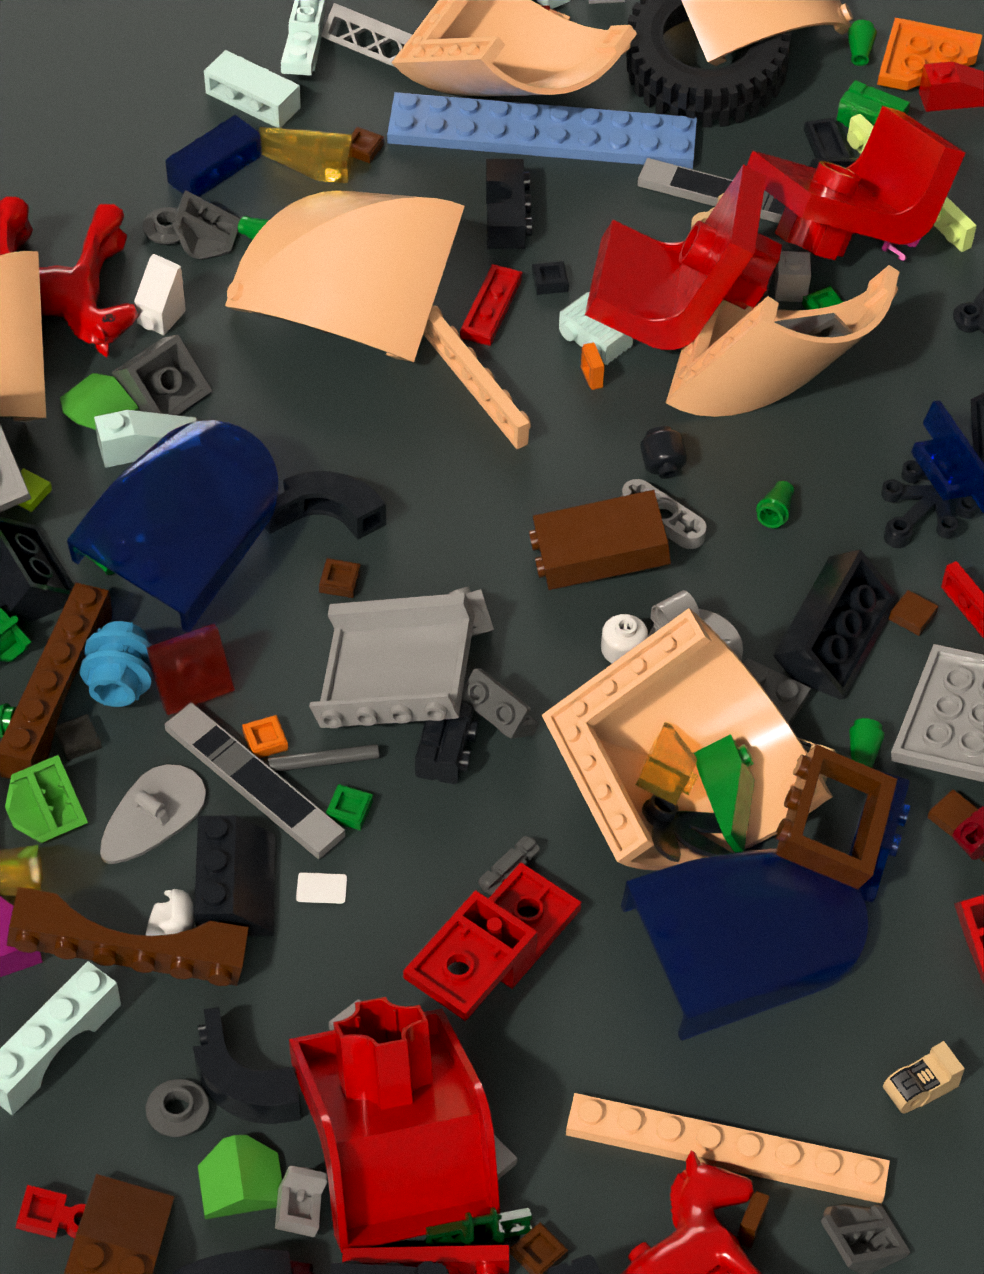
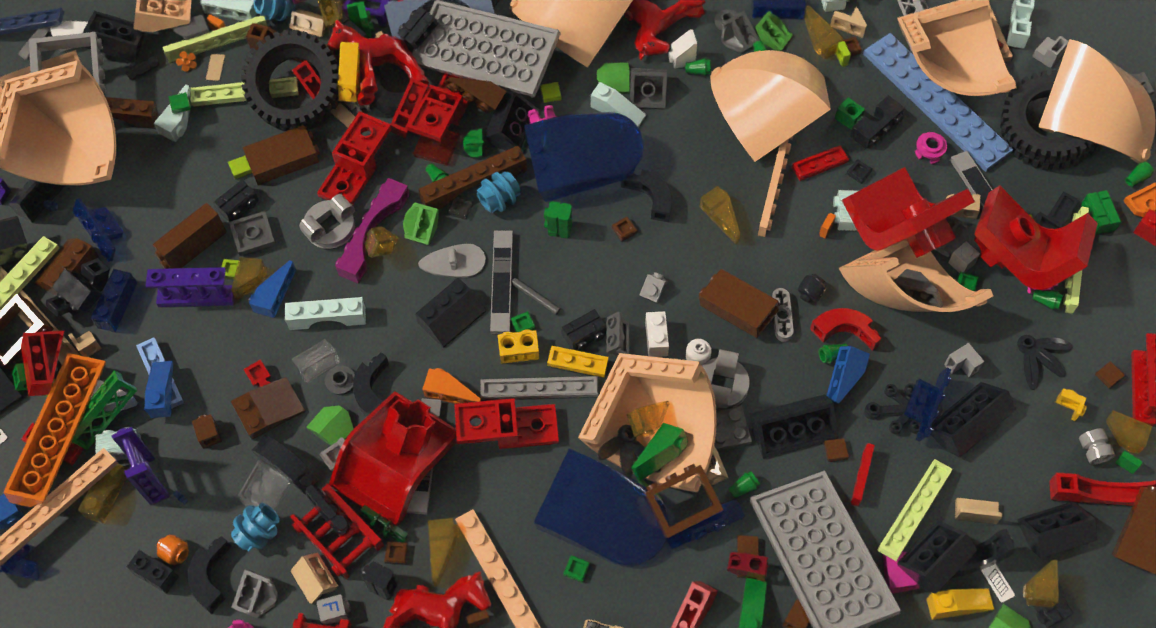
camera: 50 degrees right, 10 degrees up
reddish brown arch [6,887,249,986] -> none
clear red tile [146,623,235,715] -> none
white hair [146,889,195,936] -> none
orange tile [242,715,288,758] -> none
white sticker [296,873,347,904] -> none
light grey panel [309,593,475,728] -> none
dark grey axle [478,836,540,895] -> none
none -> clear slope [292,339,340,383]
none -> orange slope [422,368,481,404]
none -> clear yellow slope [428,518,459,587]
none -> light grey tile [480,376,598,400]
none -> yellow brick [498,329,539,364]
none -> dark pink piece [528,105,558,129]
none -> green brick [544,201,572,239]
none -> yellow plate [547,346,609,378]
none -> green tile [563,555,590,583]
none -> white brick [645,311,669,357]
none -> green cone [685,58,711,76]
none -> clear yellow slope [700,186,740,244]
none -> bright green slope [755,11,793,51]
none -> red arch [810,308,881,351]
none -> blue slope [827,346,870,403]
none -> tan slope [830,7,867,38]
none -> lime tile [835,41,851,67]
none -> green brick [835,97,865,130]
none -> dark pink piece [915,132,947,164]
none -> light grey piece [944,343,984,377]
none -> green cone [1032,289,1063,310]

